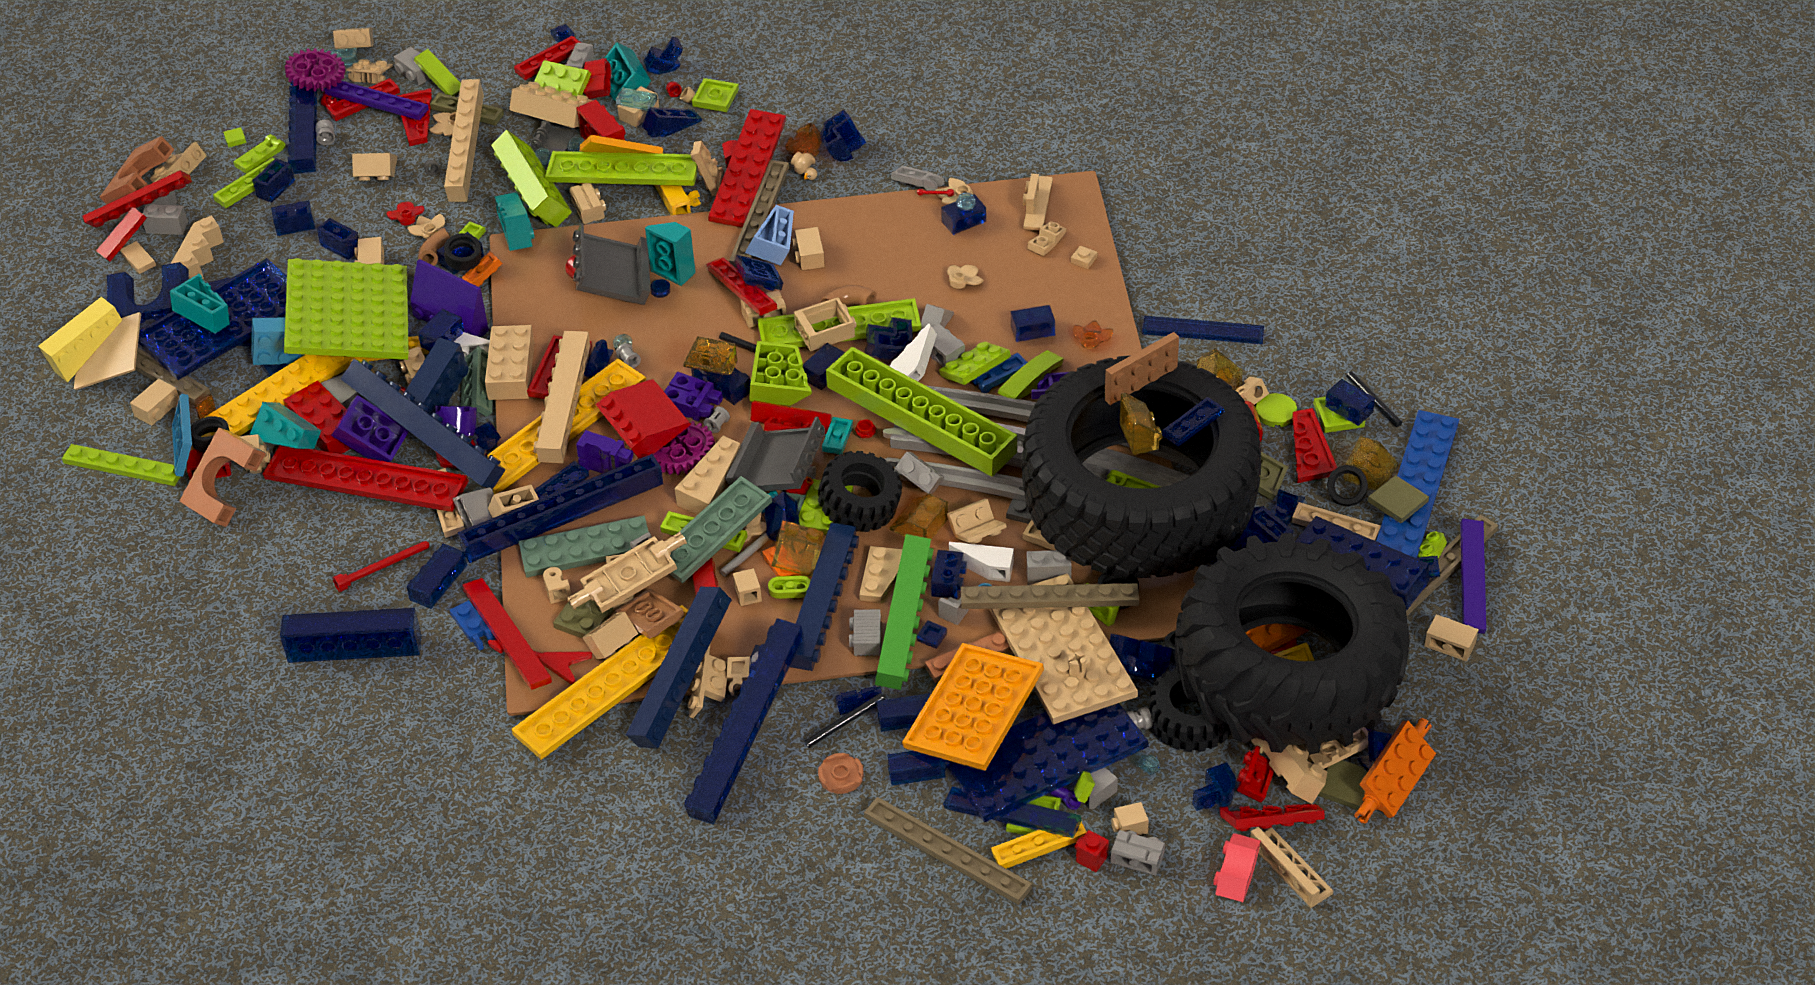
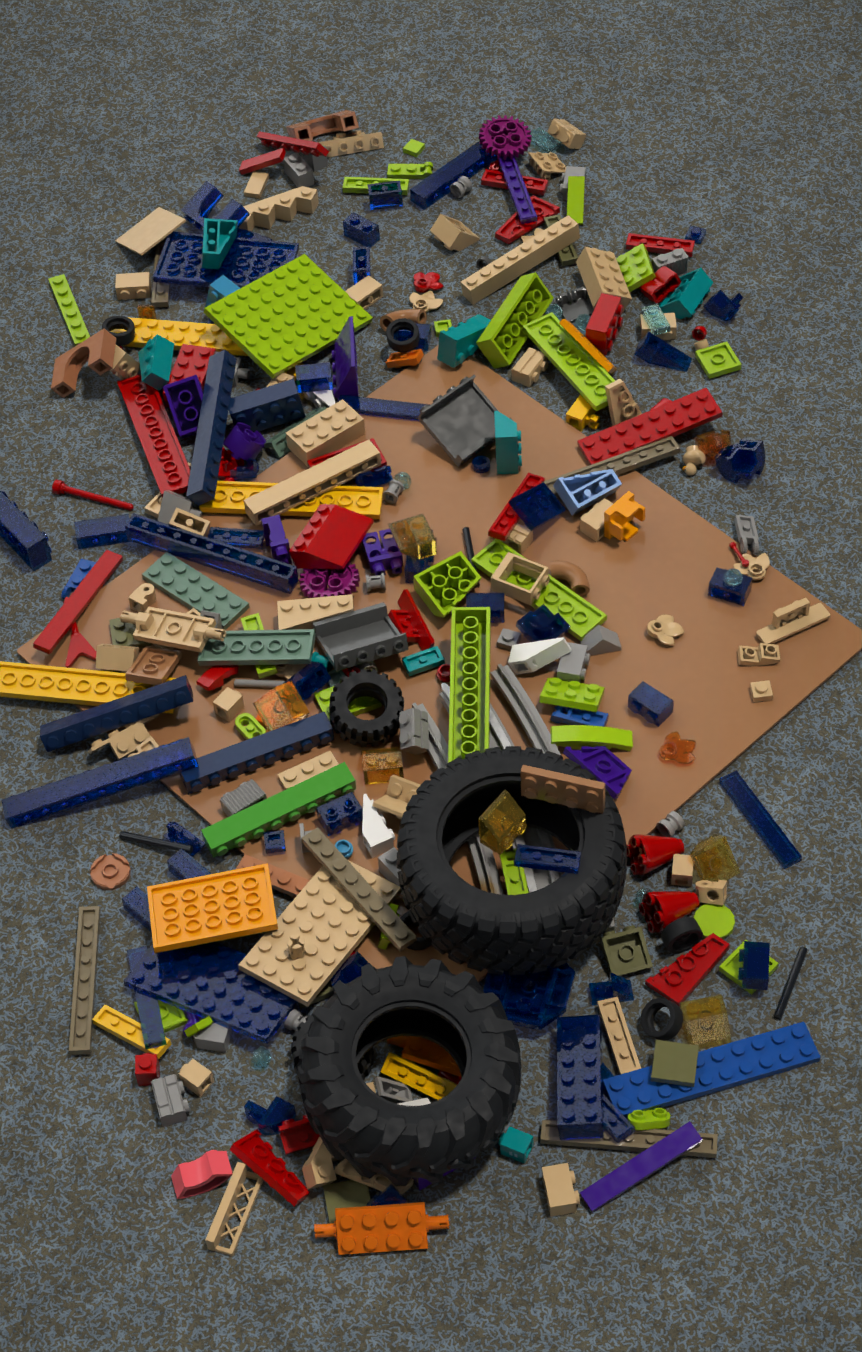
camera: 55 degrees right, 5 degrees up
light yellow wedge [38,297,122,382] -> none
dark azure tile [172,394,192,477] -> none
none -> clear blue tile [338,395,429,421]
none -> light orange panel [604,491,645,541]
none -> black tyre [661,917,703,954]

